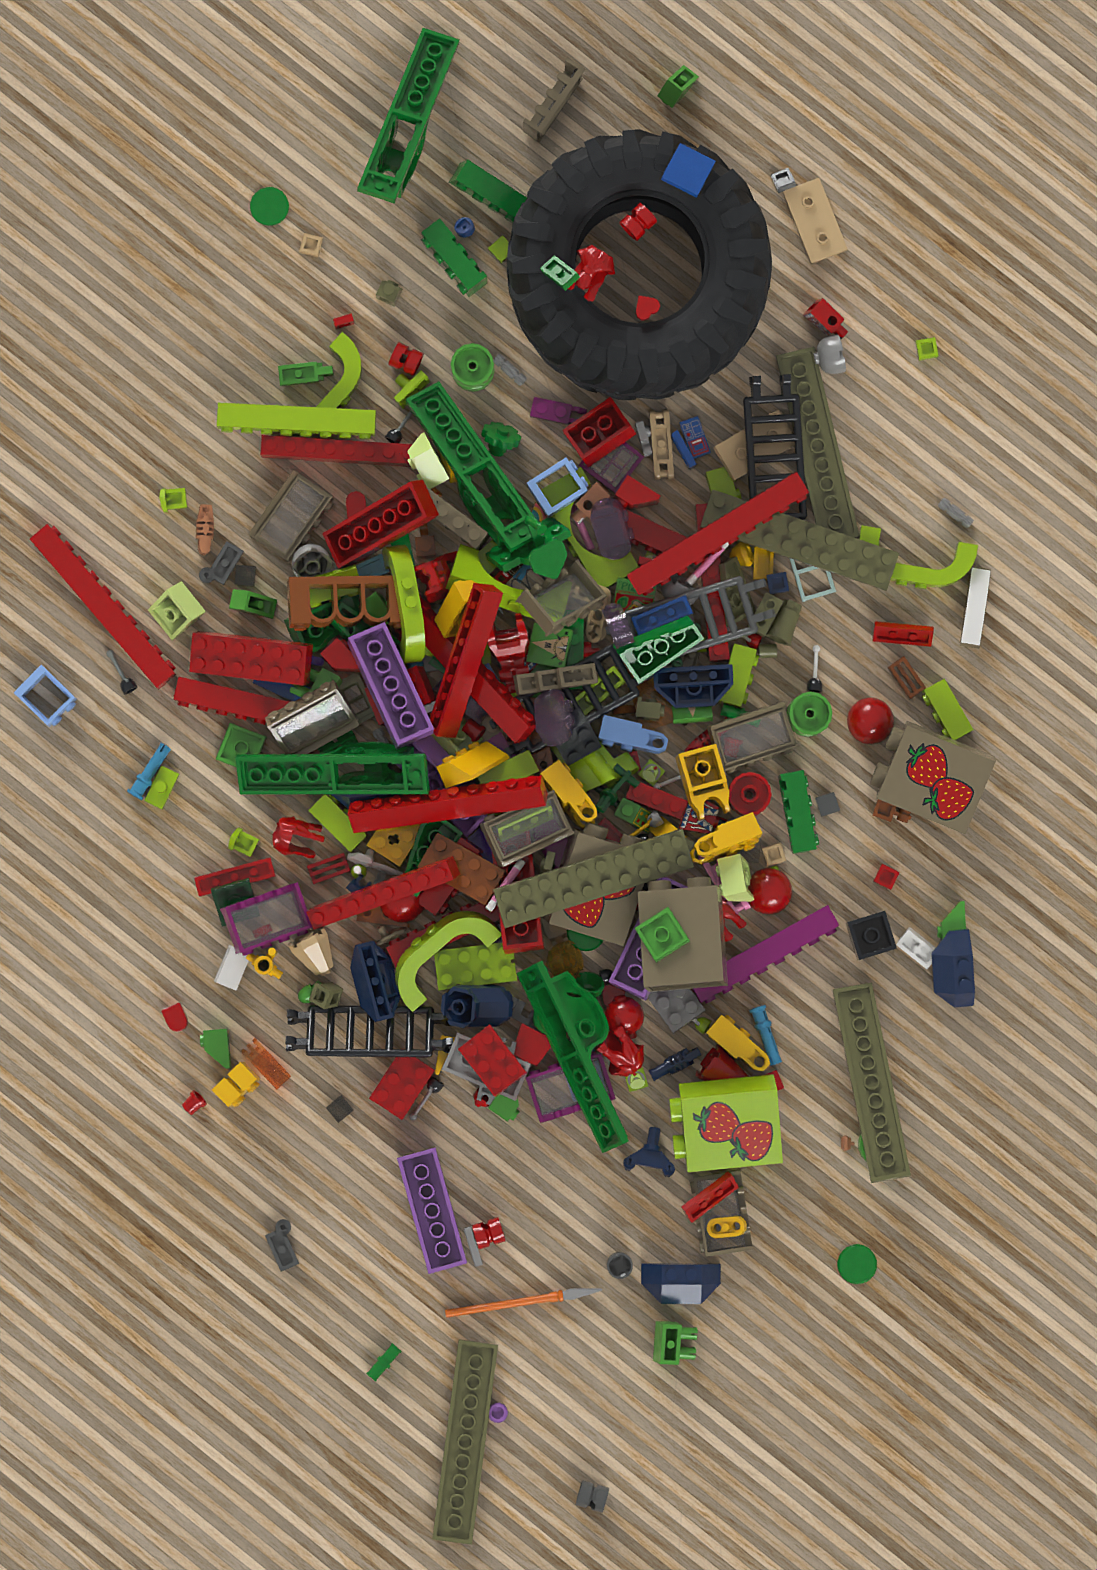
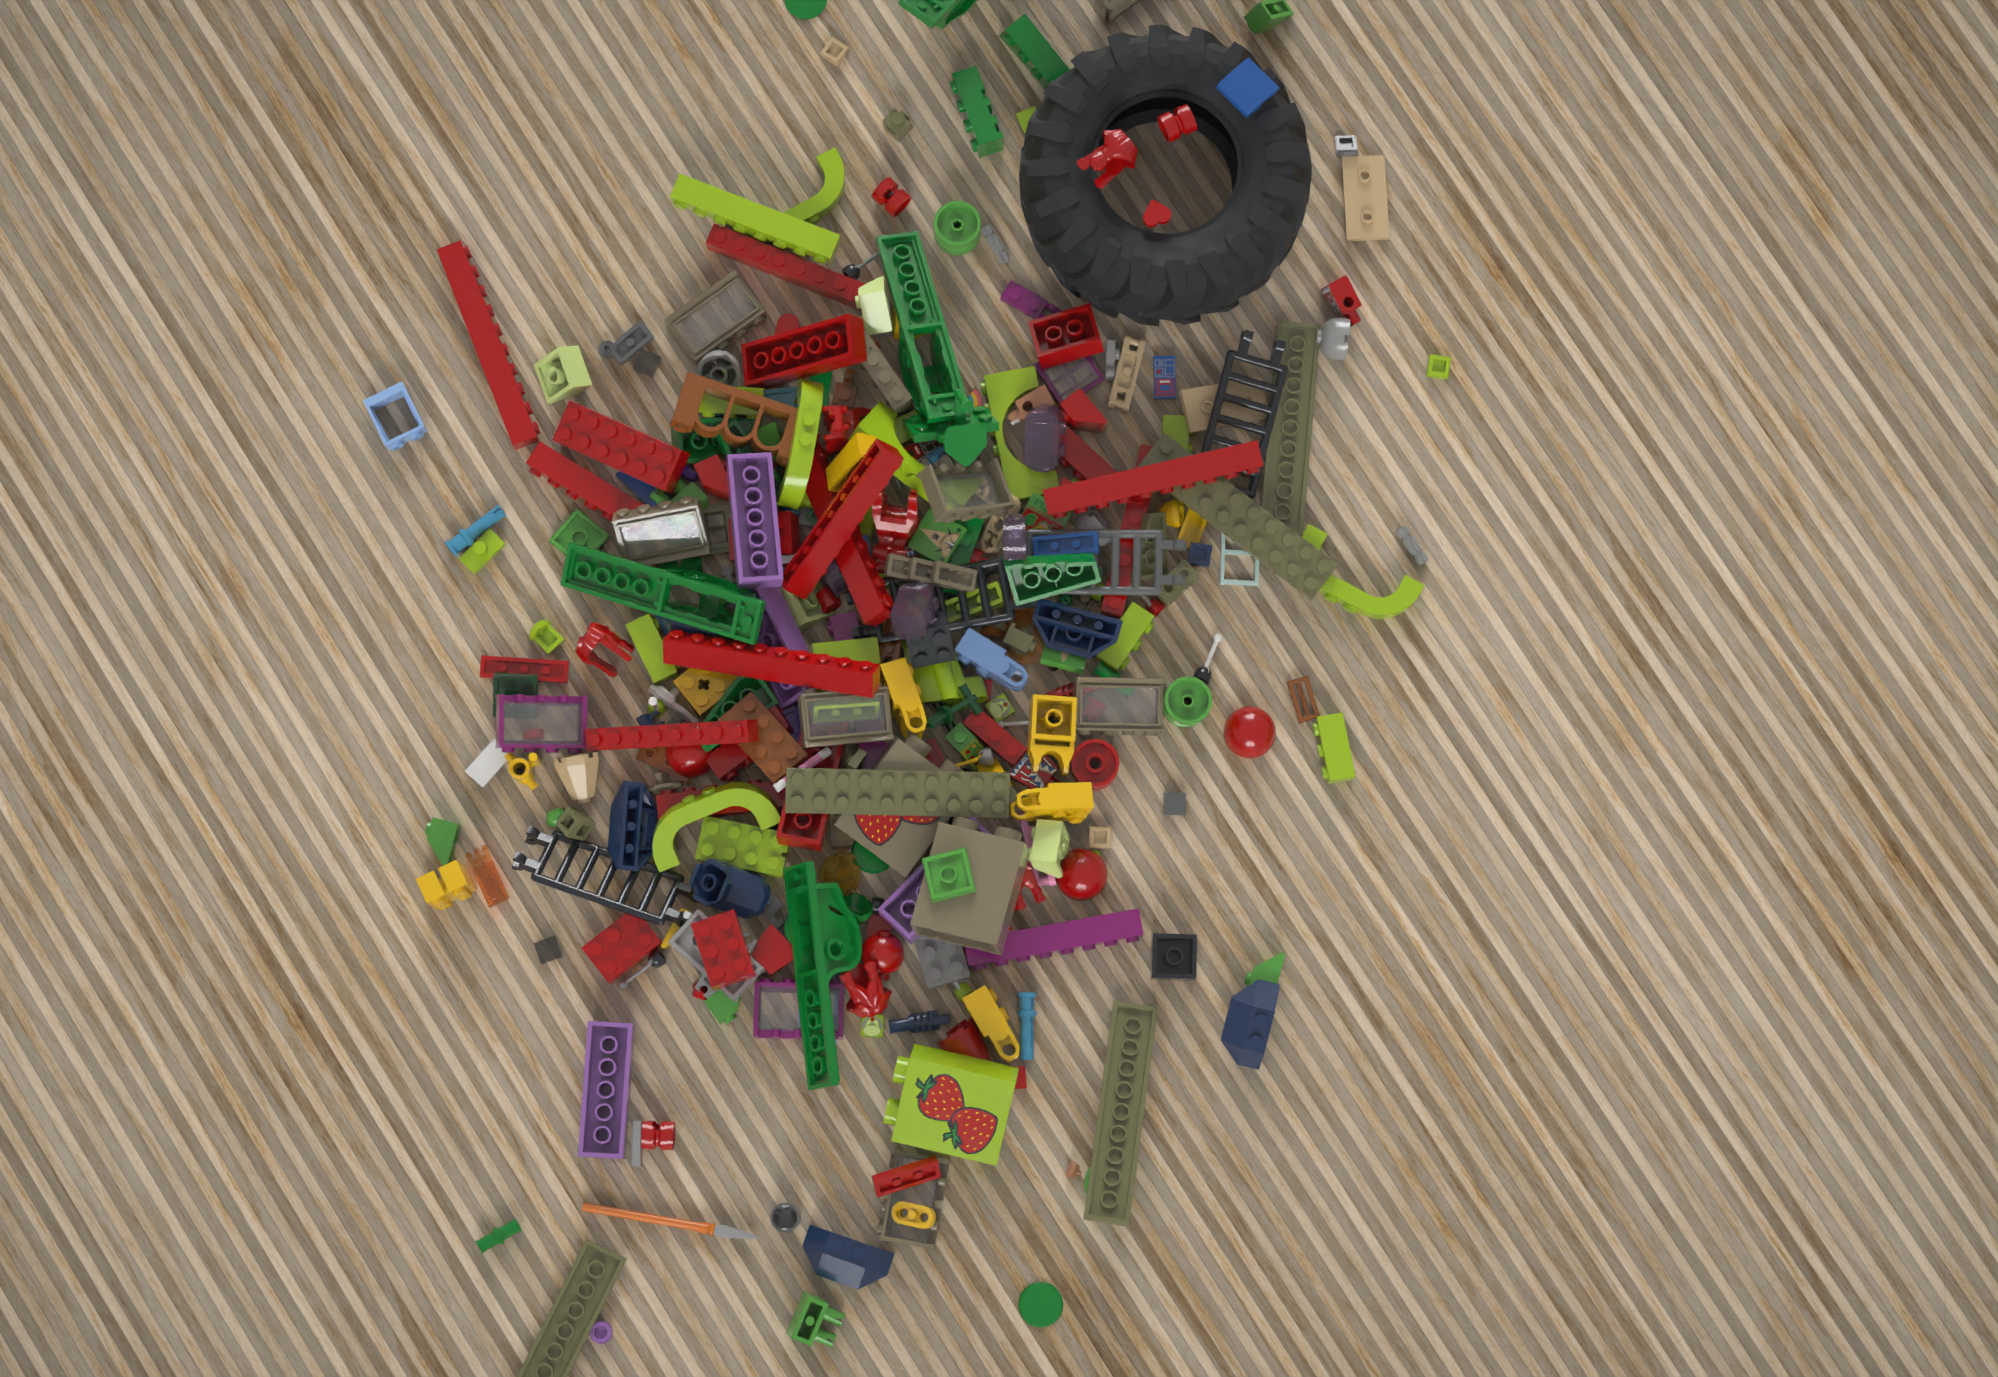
camera: 20 degrees right, 5 degrees down
hinge [106,650,138,695] -> none
lime tile [159,488,187,512] -> none
red piece [161,1003,188,1032] -> none
red piece [182,1090,207,1115] -> none
nougat hinge [196,504,214,555] -> none
bright green slope [229,589,277,619] -> none
dark grey hinge [265,1219,300,1272] -> none
bright green hinge [278,362,334,386] -> none
red tile [307,852,350,885] -> none
red tile [333,313,354,330] -> none
lime tile [394,370,430,409] -> none
yellow slope [436,741,509,788] -> none
blue tile [454,217,475,238] -> none
green plant [481,422,522,457] -> none
light blue window [526,458,589,518] -> none
hinge [540,255,580,291] -> none
bright pink bar [571,503,595,551] -> none
dark blue axle [623,1127,675,1177] -> none
blue tile [671,430,697,470] -> none
bright pink bar [686,542,729,586] -> none
olive hinge [759,644,777,658] -> none
olive plant [766,599,802,646] -> none
green wedge [778,770,819,854] -> none
dark tan brick [870,721,996,834] -> none
red plate [872,621,934,647] -> none
dark orange plate [872,799,912,823] -> none
red tile [873,864,900,890] -> none
white hinge [896,927,935,969] -> none
white slope [960,566,991,649] -> none

